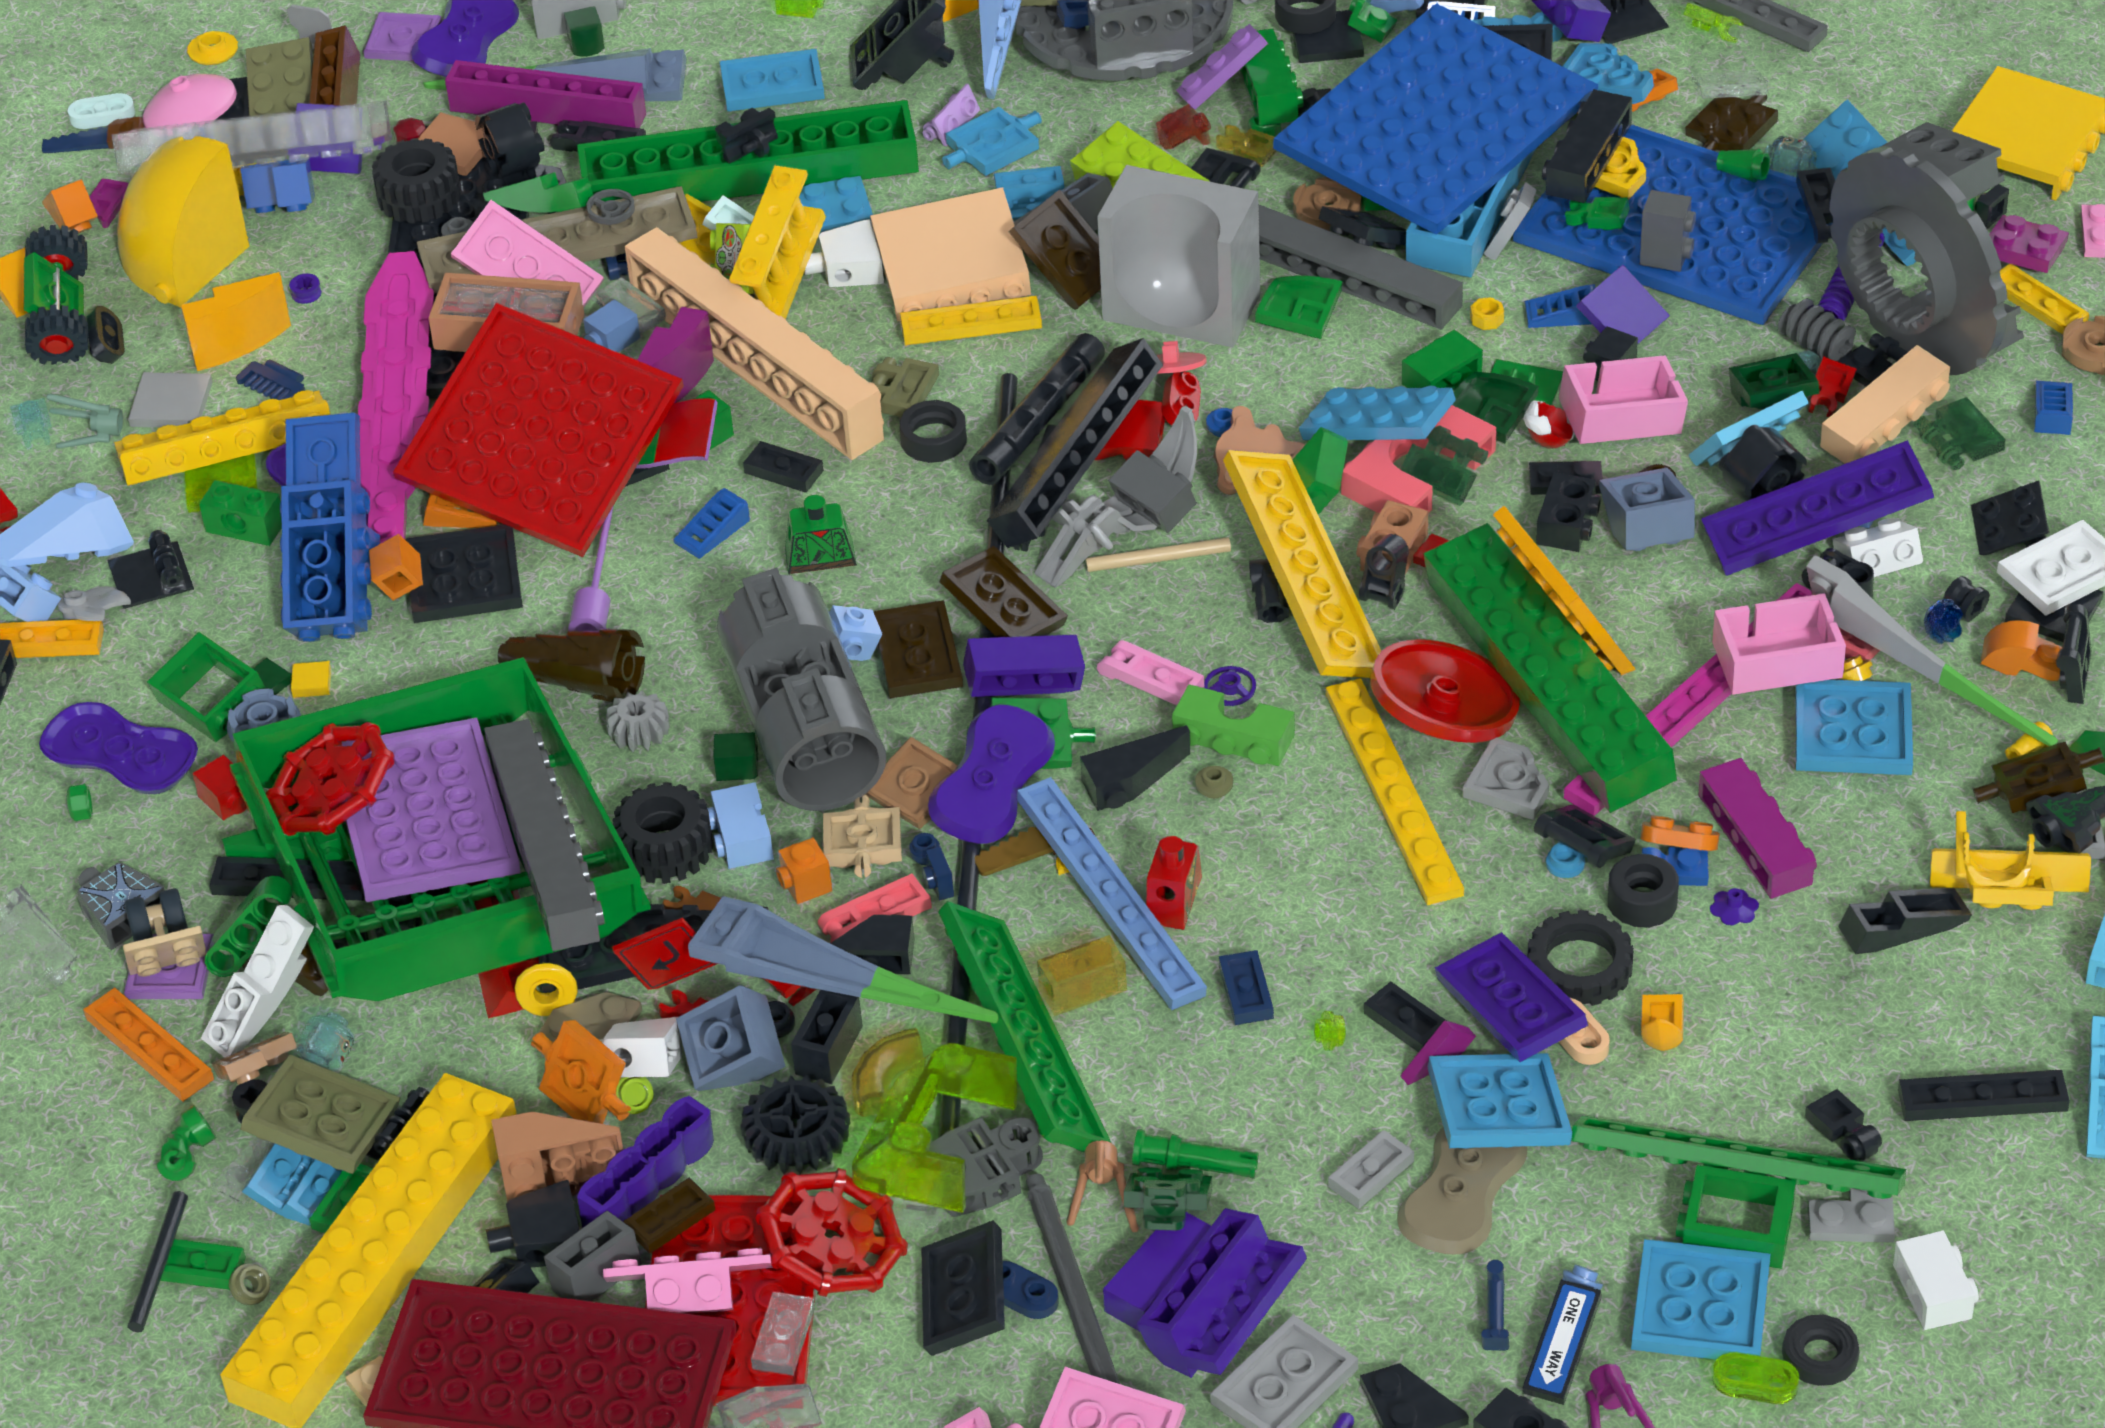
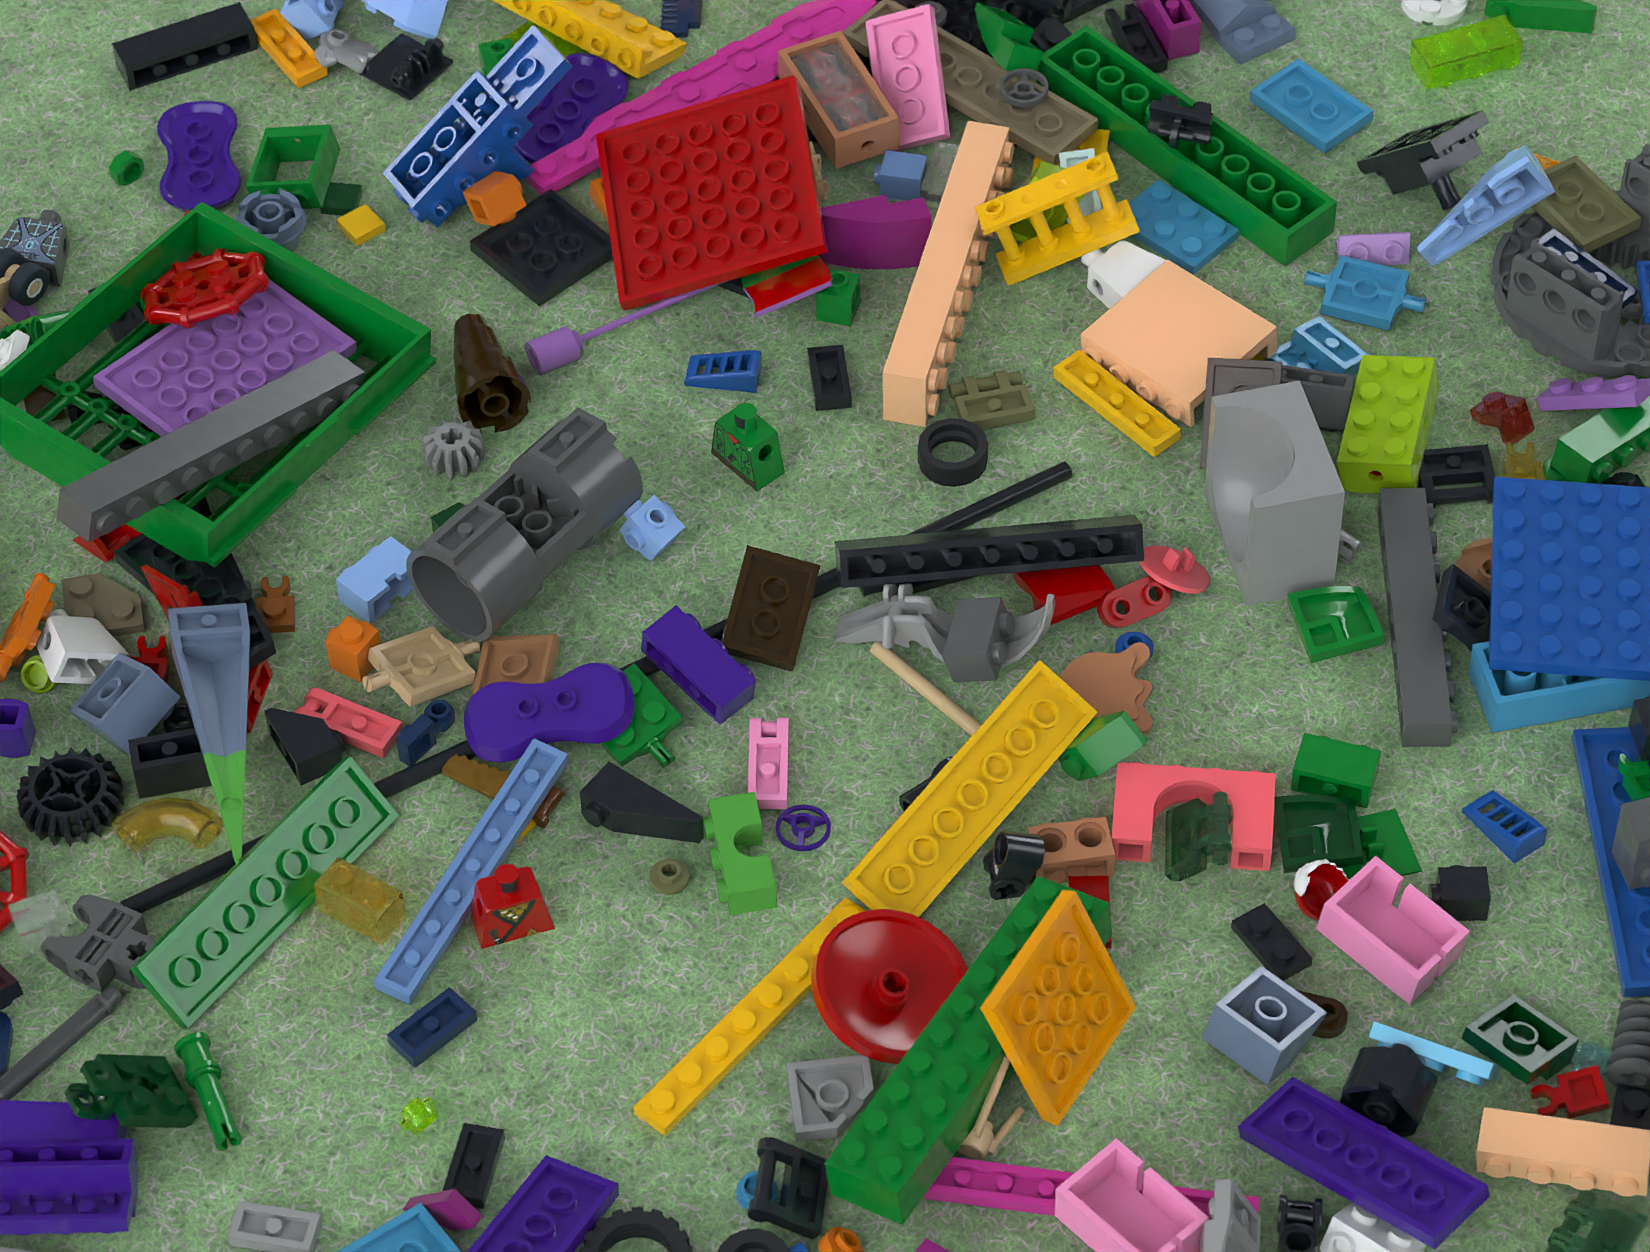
camera: 55 degrees right, 5 degrees up
yellow piece [514,963,578,1016] -> none
black tyre [613,782,713,884] -> none
clear neon green windscreen [852,1043,1017,1213] -> none
dark brown plate [873,600,963,699] -> none
black piece [969,333,1105,485] -> none
nougat plant [1067,1140,1139,1232] -> none
dark azure plate [1299,386,1456,440] -> none
yellow tile [1470,297,1504,330] -> none
light grey wing [1483,182,1537,260] -> none
black brick [1536,472,1601,552] -> none
dark purple tile [1576,265,1670,344] -> none

